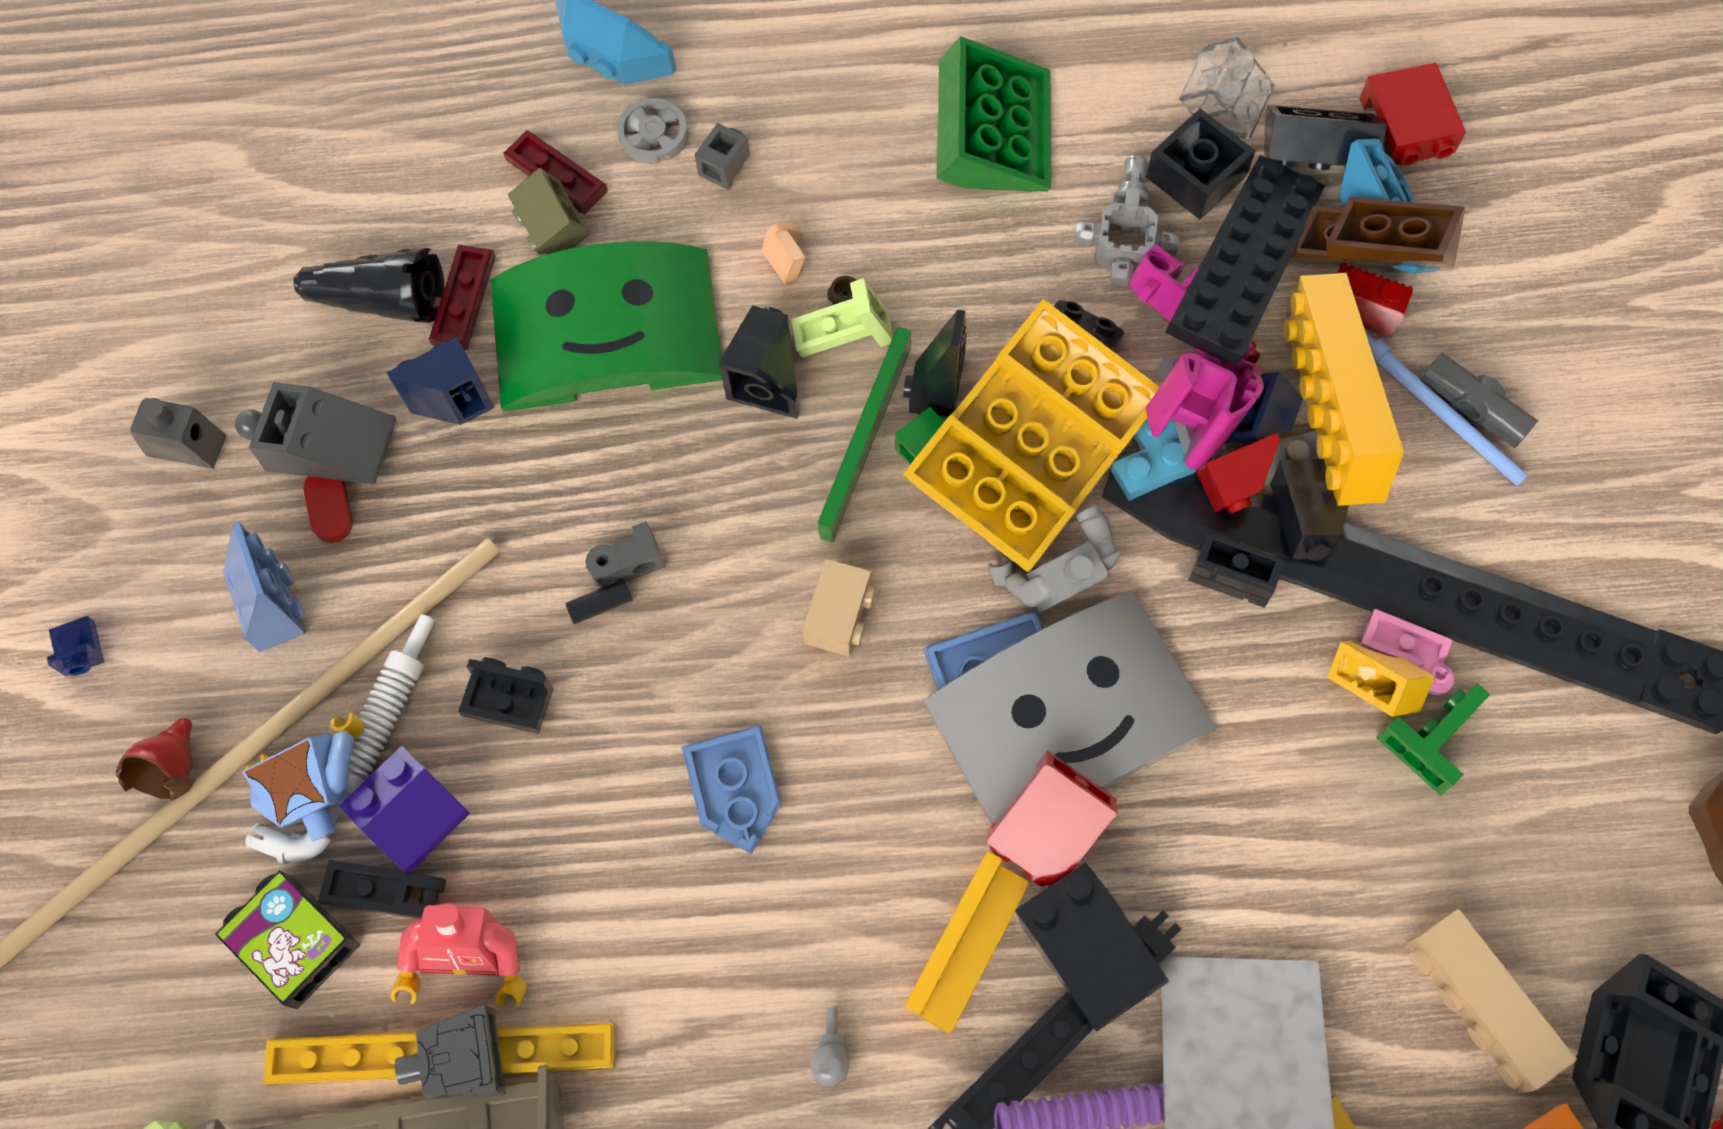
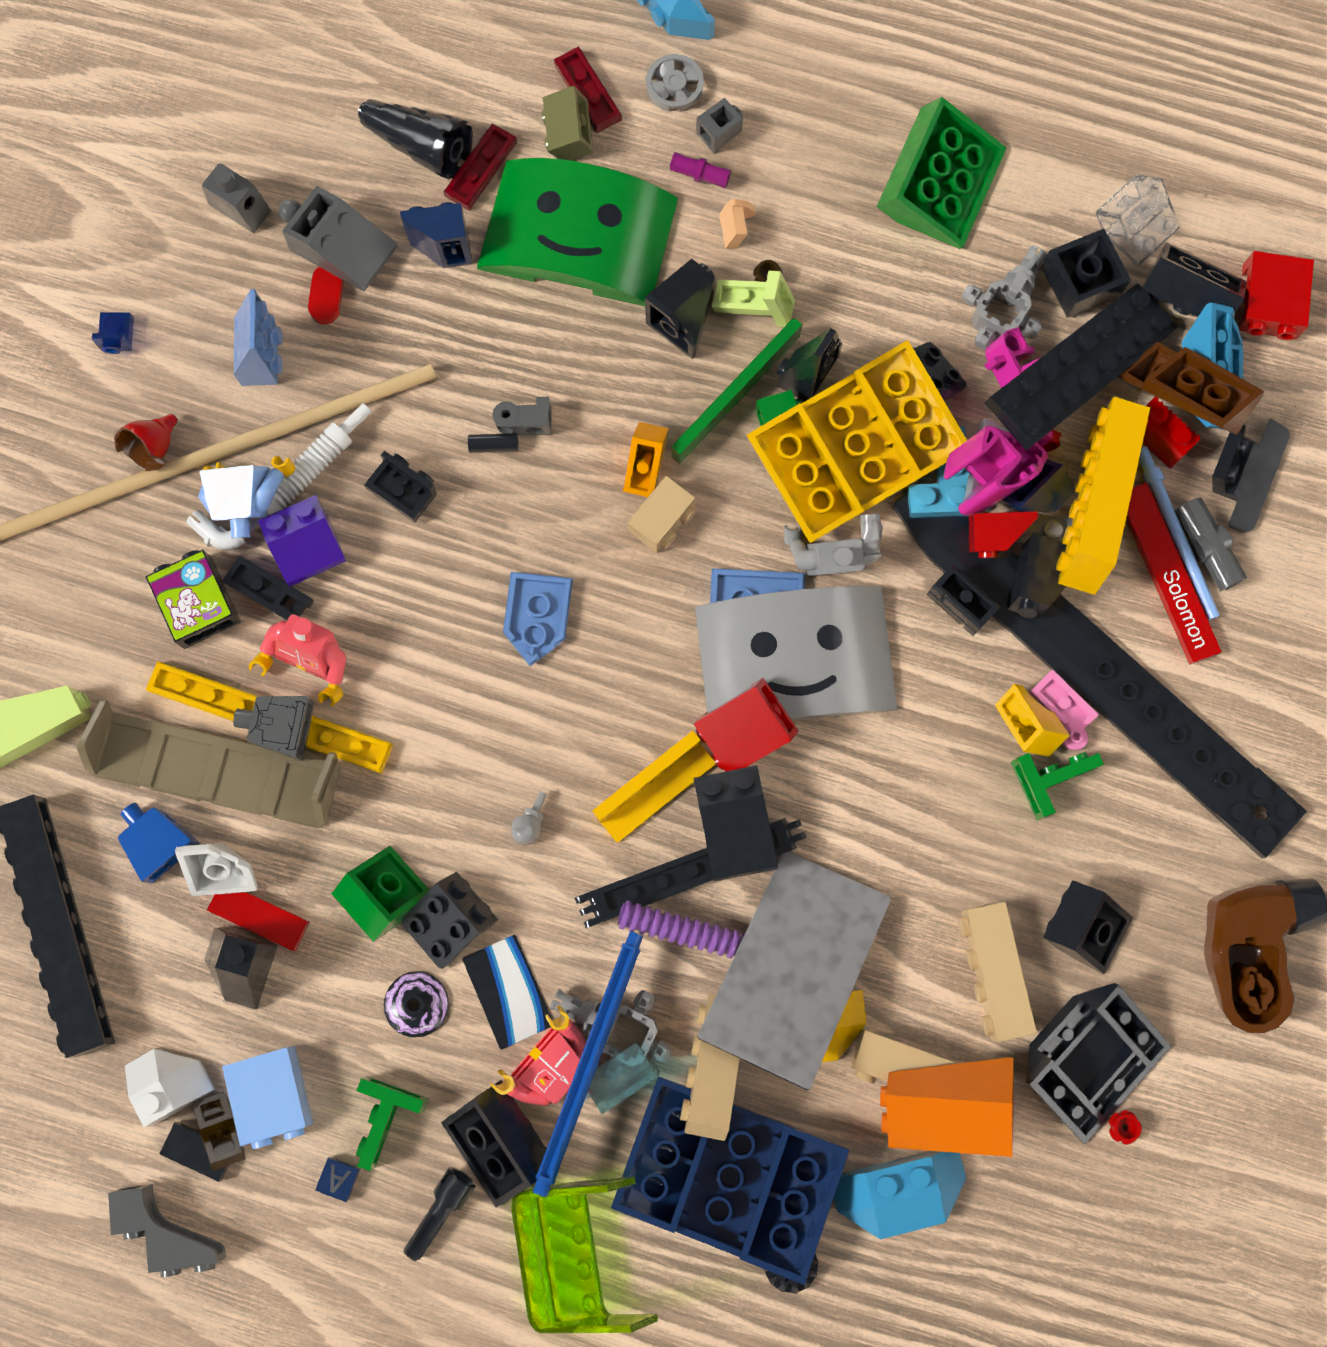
camera: 20 degrees right, 10 degrees up
none -> light orange slope [623,422,669,497]
none -> magenta pin [670,152,731,189]
none -> black slope [1043,880,1133,975]
none -> red tile [1126,482,1222,665]
none -> black plate [1212,418,1290,533]

